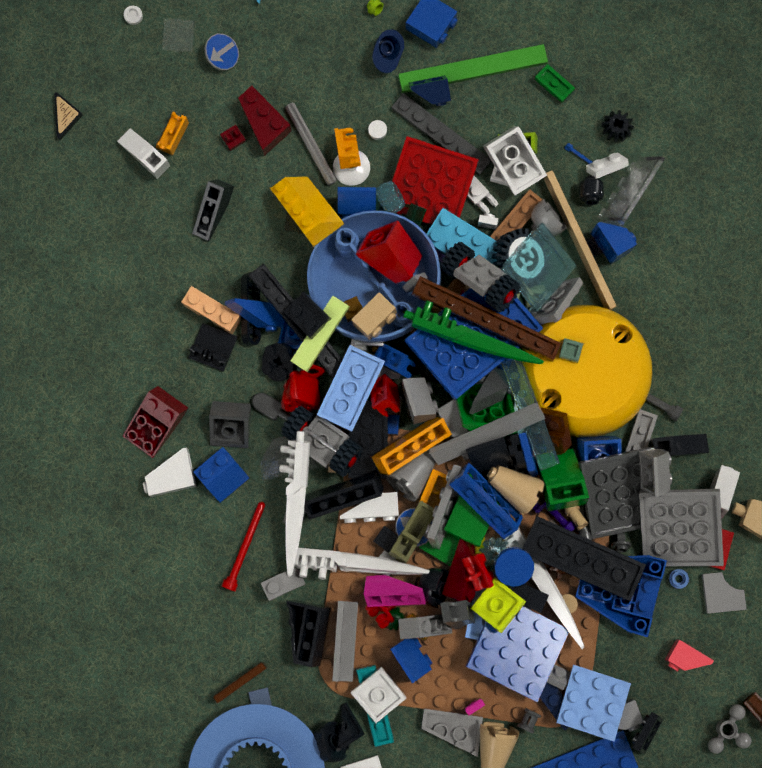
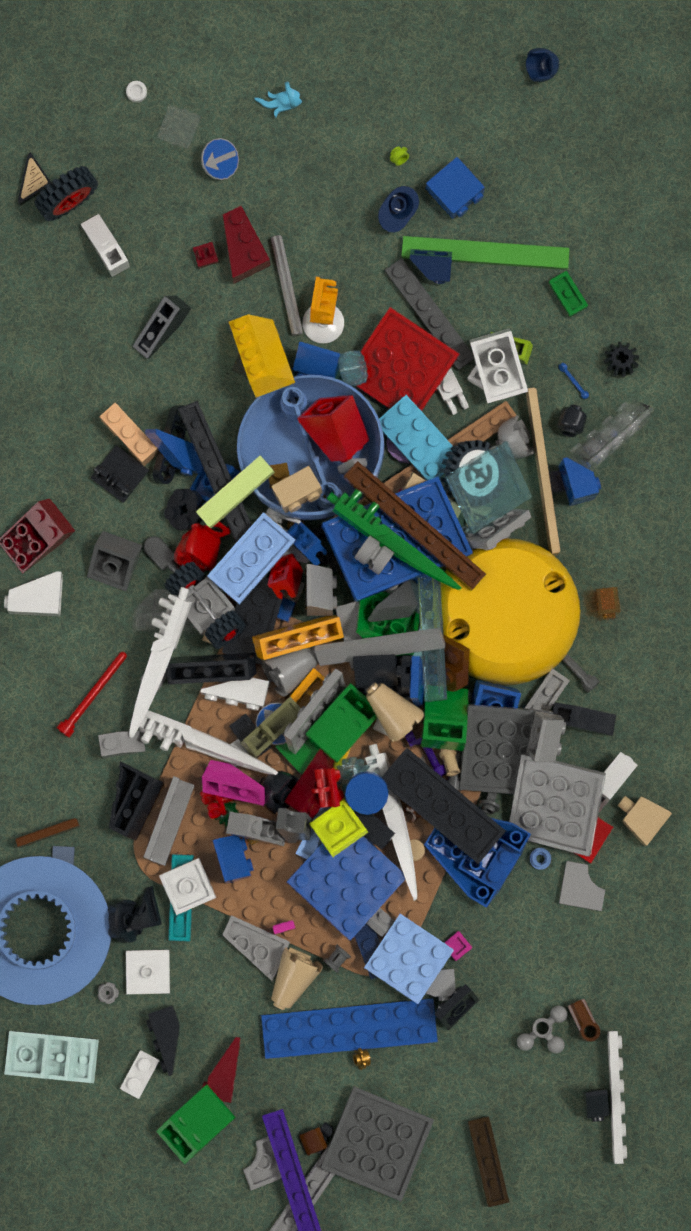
camera: 15 degrees right, 0 degrees up
light orange hinge [156,112,189,155] -> none
blue slope [193,447,249,503] -> none
black plate [284,291,332,339] -> none
white tile [368,120,387,140] -> none
clear green tile [401,203,427,227] -> none
plate [440,242,521,312] -> none
blue fence [449,462,523,539] -> none
white plate [478,213,498,230] -> none
sand green tile [559,338,583,363] -> none
white plate [586,153,629,179] -> none
coral slope [665,639,714,672] -> none
none -> black wheel [34,166,98,221]
none -> light grey wheel [354,536,394,575]
none -> dark pink tile [445,931,472,961]
none -> clear orange brick [595,587,621,620]

